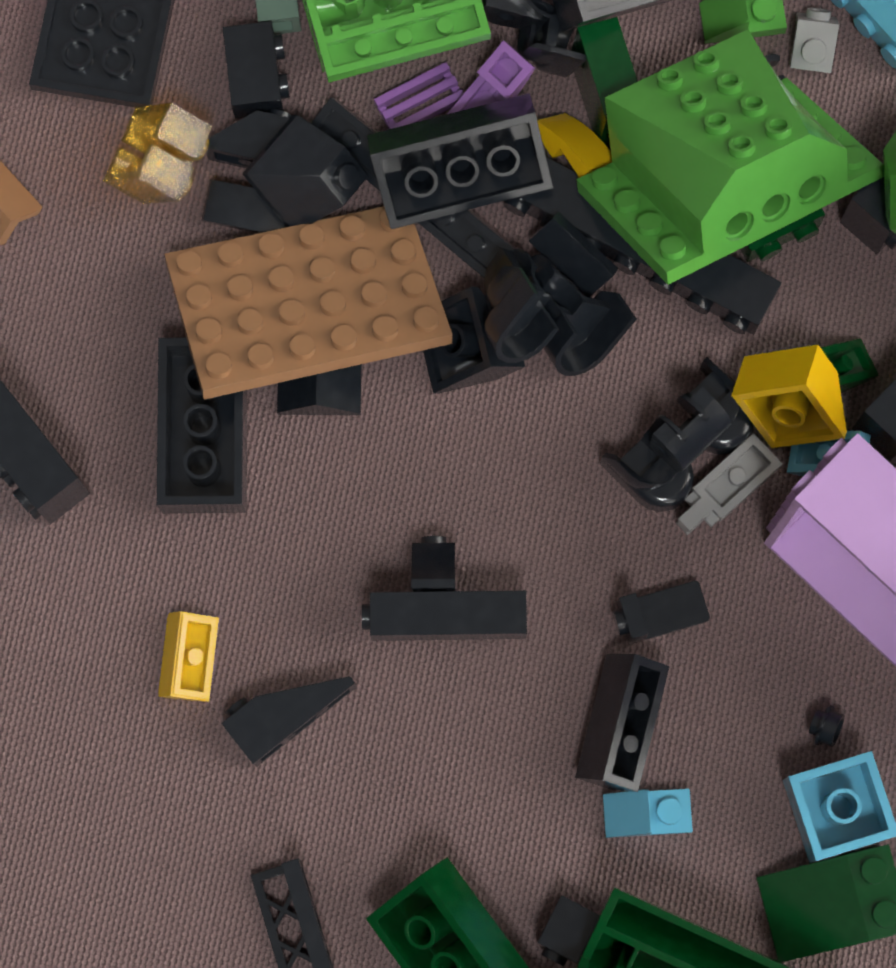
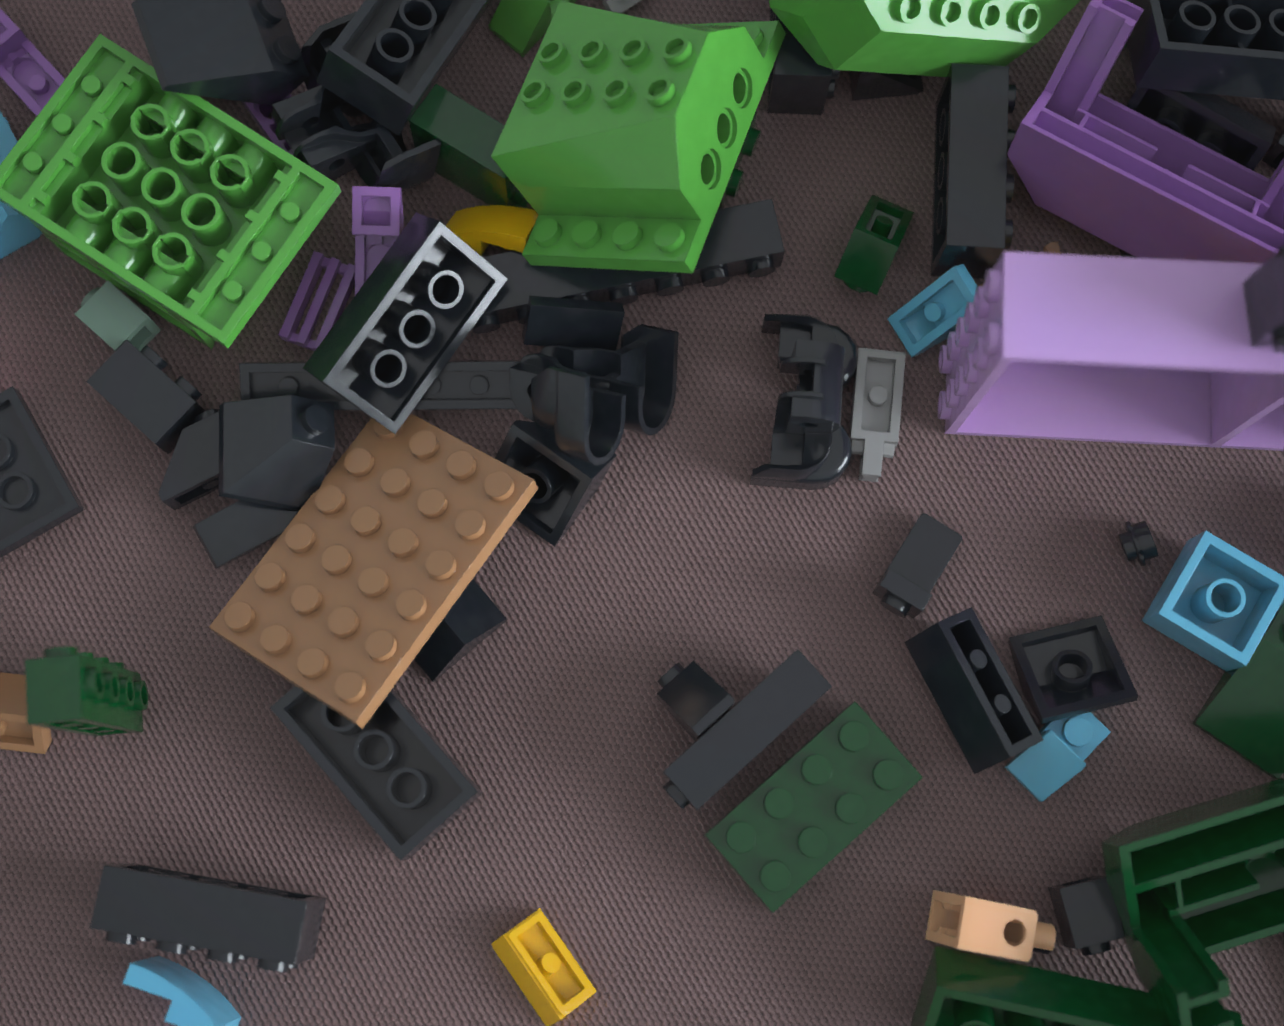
camera: 45 degrees left, 0 degrees up
clear yellow piece [103,103,212,204] -> none
black slope [221,676,357,767] -> none
yellow slope [732,345,847,448] -> none
none -> dark green brick [25,647,148,737]
none -> dark green brick [703,702,923,913]
none -> light nougat torso [925,890,1056,962]
none -> black slope [1008,615,1138,724]

